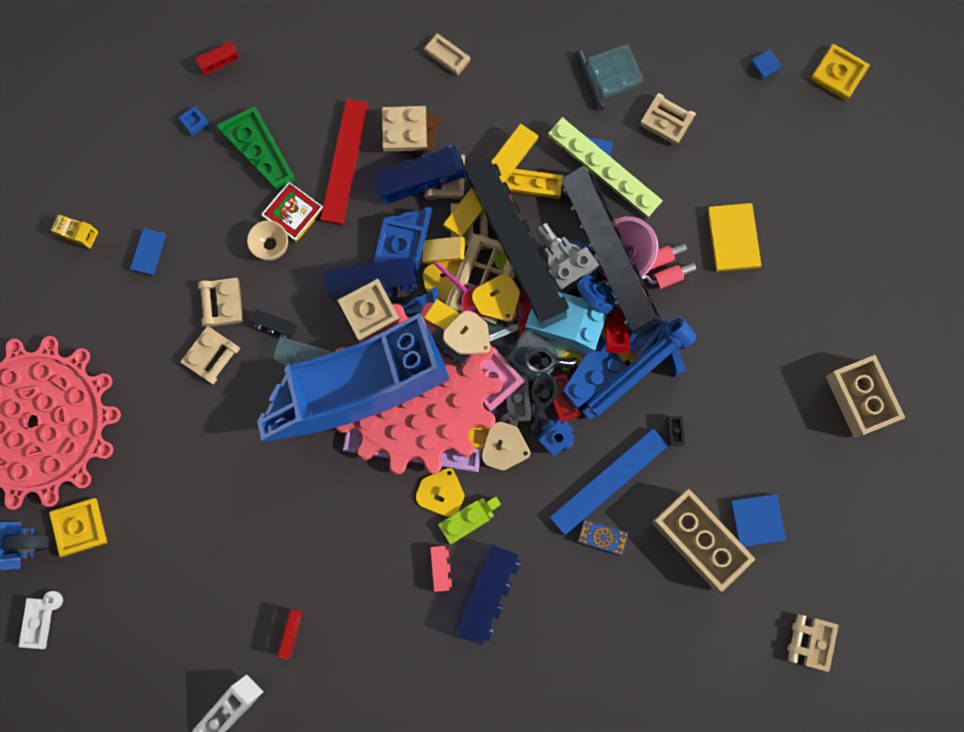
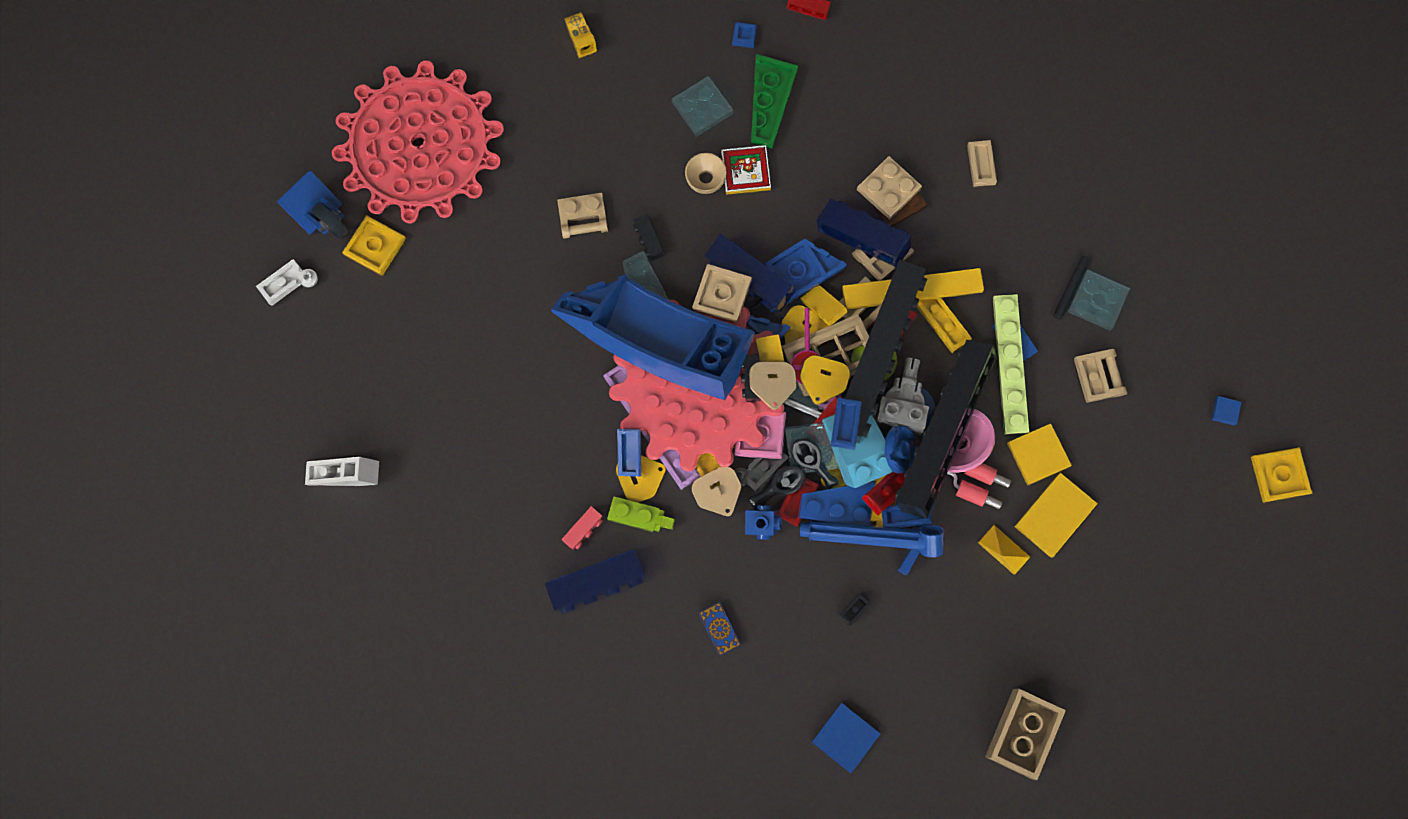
camera: 50 degrees right, 0 degrees up
blue tile [130,228,166,276] -> none
tan plate [198,278,243,327] -> none
red tile [278,610,303,660] -> none
red tile [321,99,368,225] -> none
blue tile [550,429,668,536] -> none
tan brick [651,489,756,592] -> none
none -> tile [617,429,641,477]
none -> clear light blue plate [671,76,733,137]
none -> blue tile [830,398,862,450]
none -> yellow slope [978,525,1030,575]
none -> yellow tile [1007,424,1072,486]

